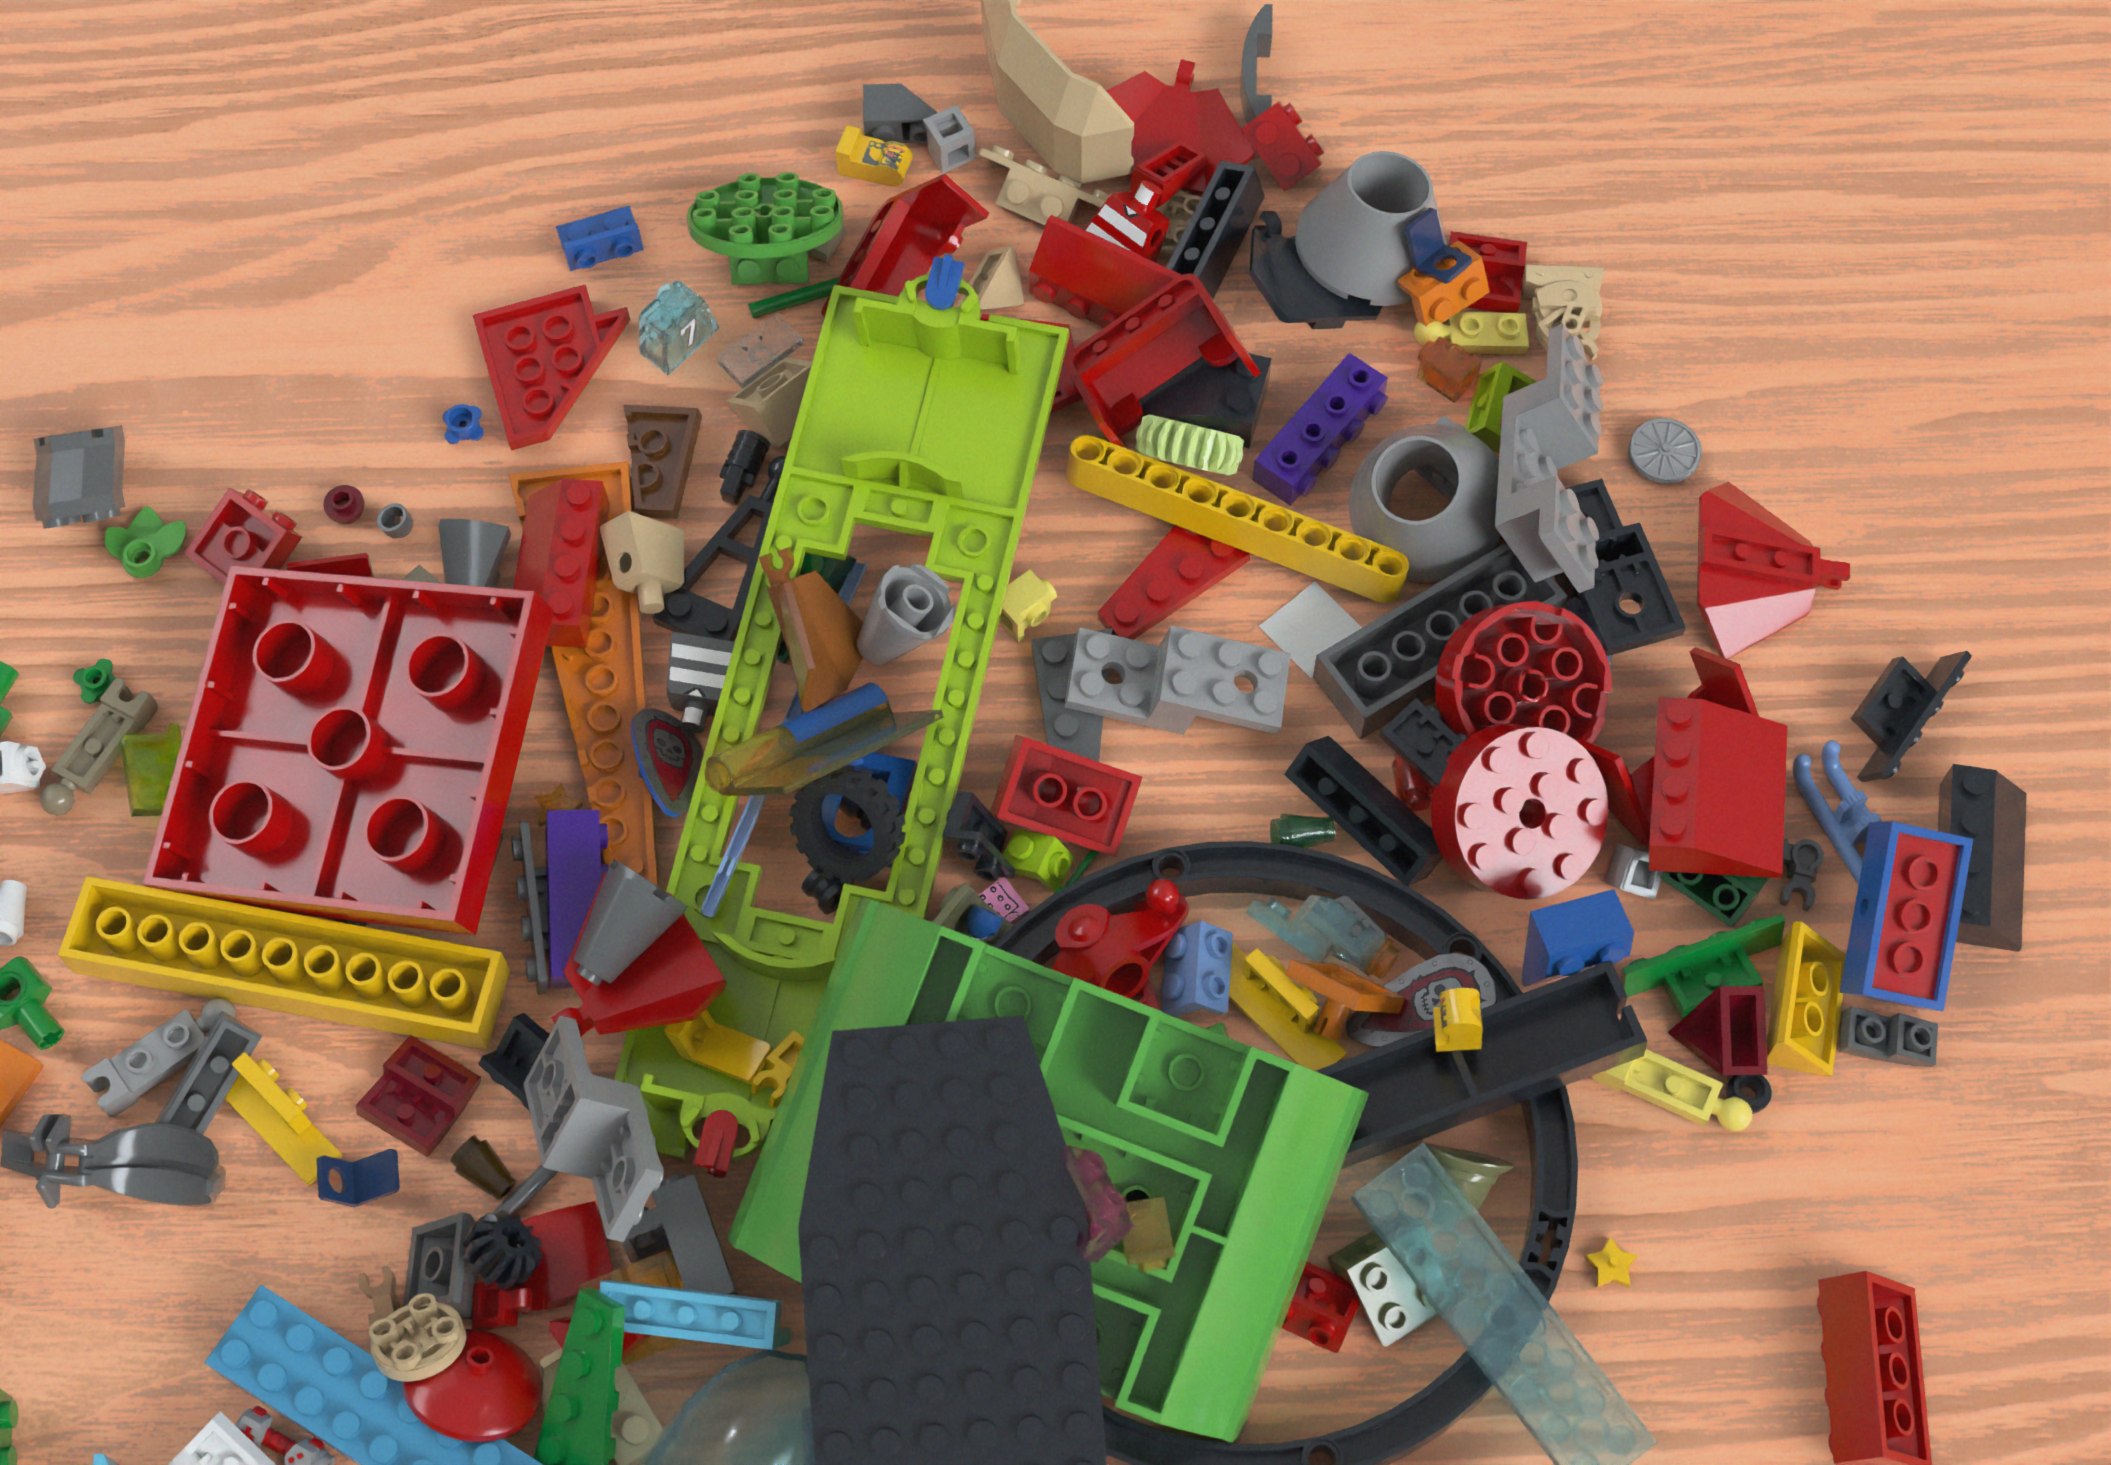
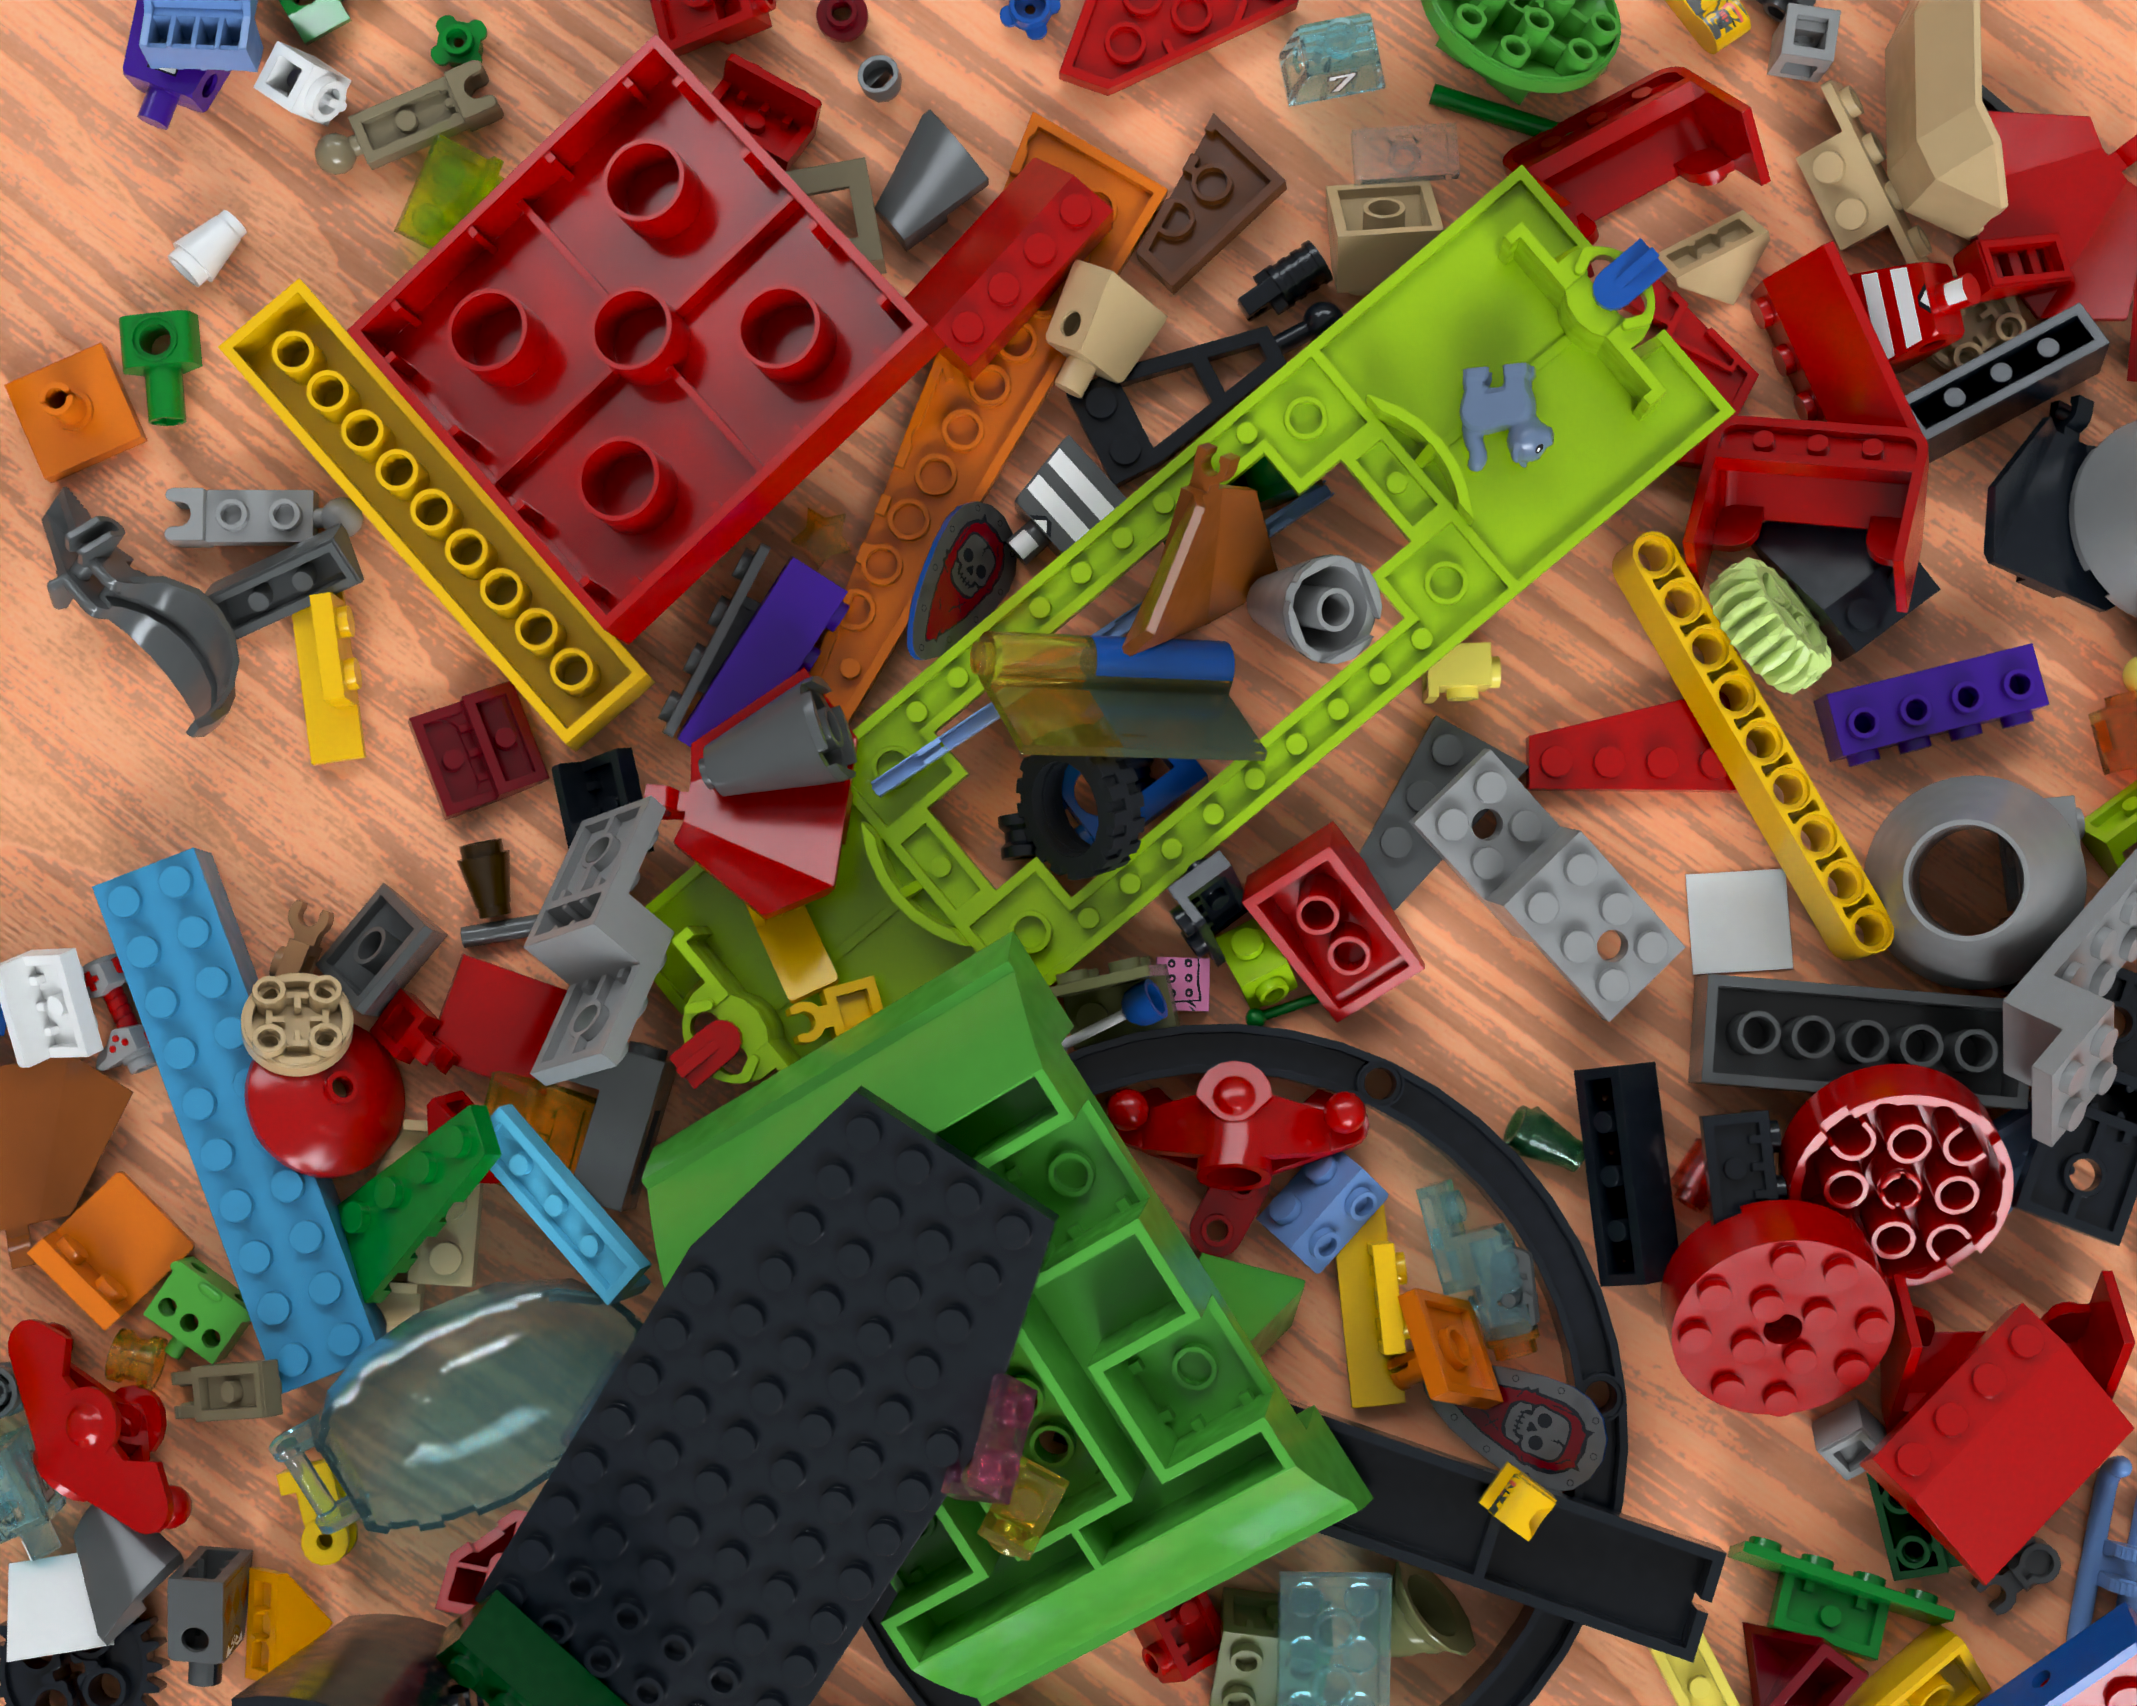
camera: 35 degrees right, 20 degrees up
dark blue bracket [316,1149,400,1208] -> none
black gear [462,1209,543,1291] -> none
blue slope [1521,889,1634,987] -> none
none -> sand blue animal [1460,363,1554,472]

